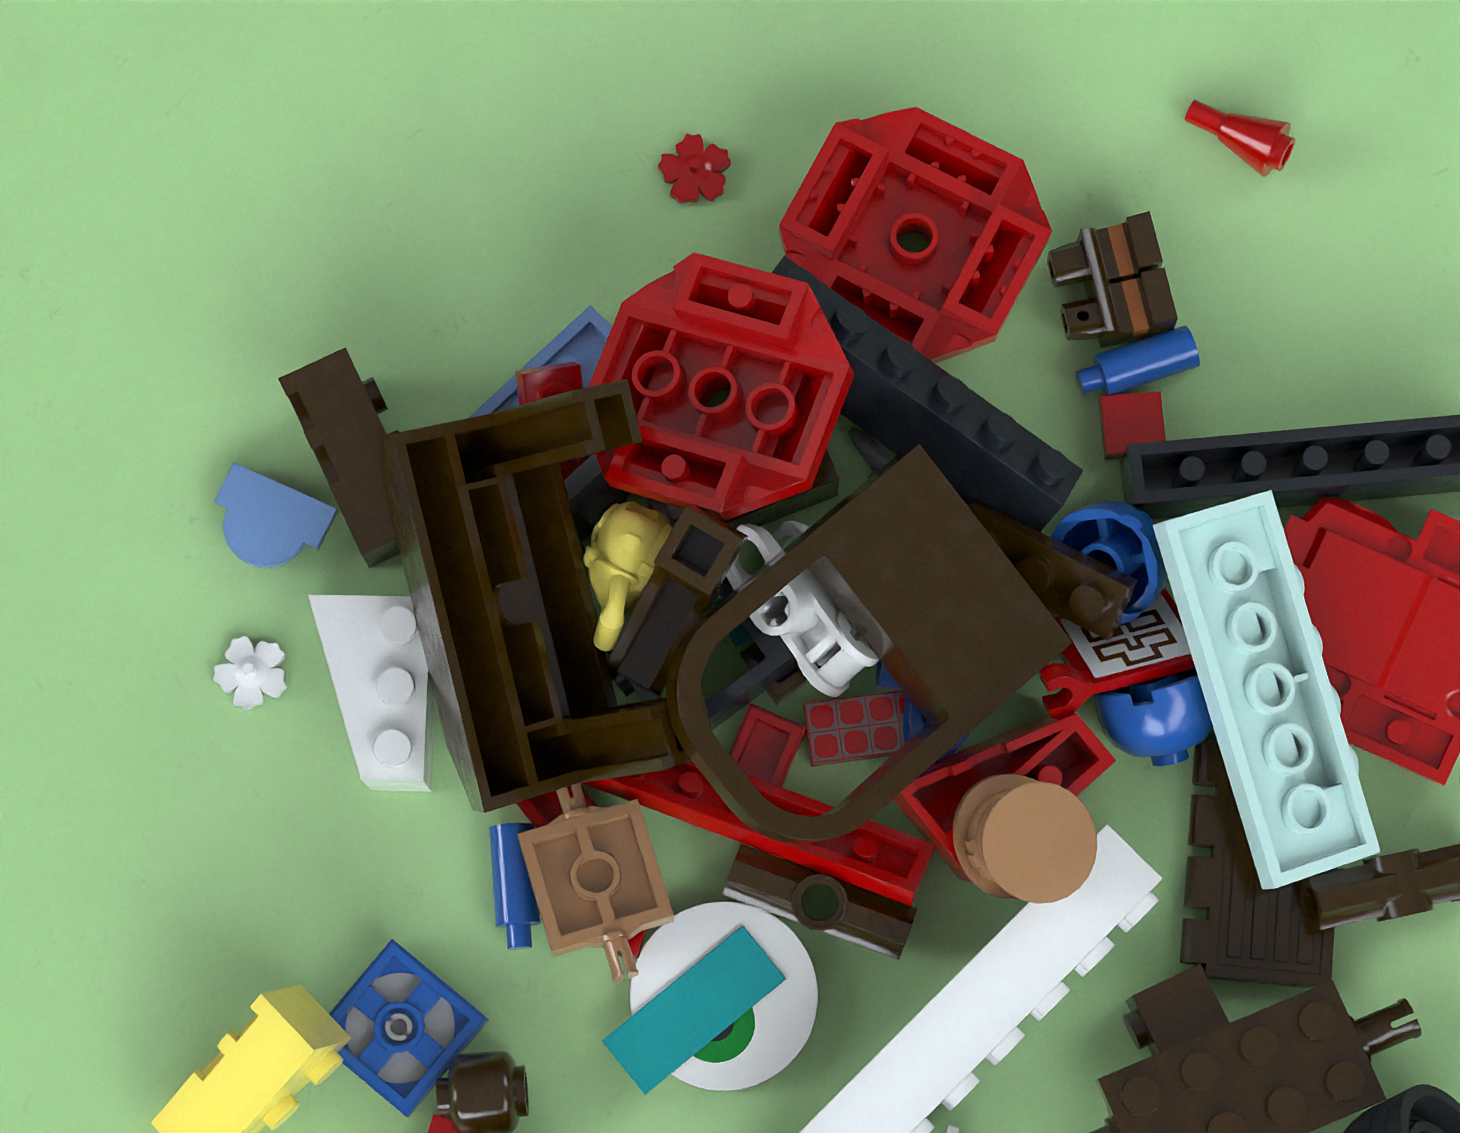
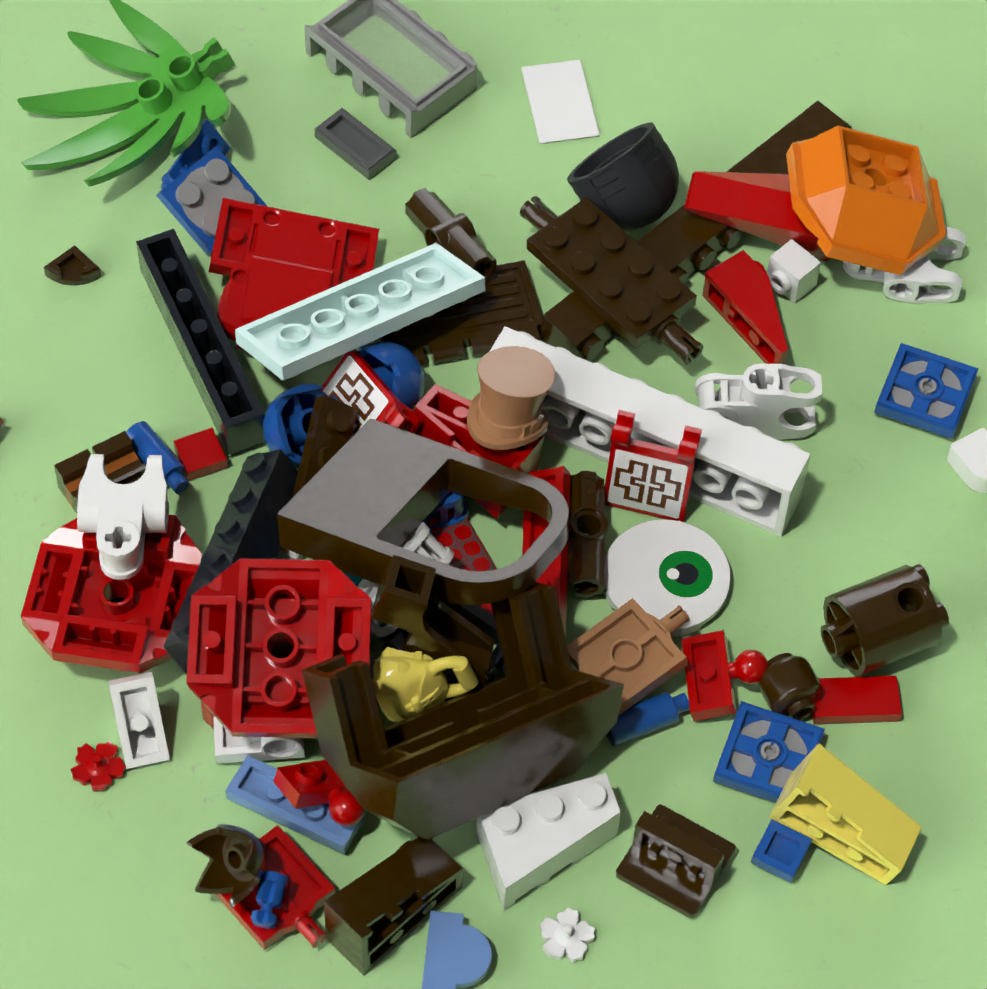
camera: 115 degrees left, 20 degrees down
teal sticker [602,926,786,1095] -> none
none -> white piece [77,454,169,580]
none -> white slope [108,672,170,769]
none -> dark brown piece [187,824,267,907]
none -> red plate [215,825,335,950]
none -> blue piece [251,871,289,929]
none -> flag [604,410,702,522]
none -> dark brown bracket [616,804,736,918]
none -> red plate [682,630,769,721]
none -> blue plate [751,819,812,883]

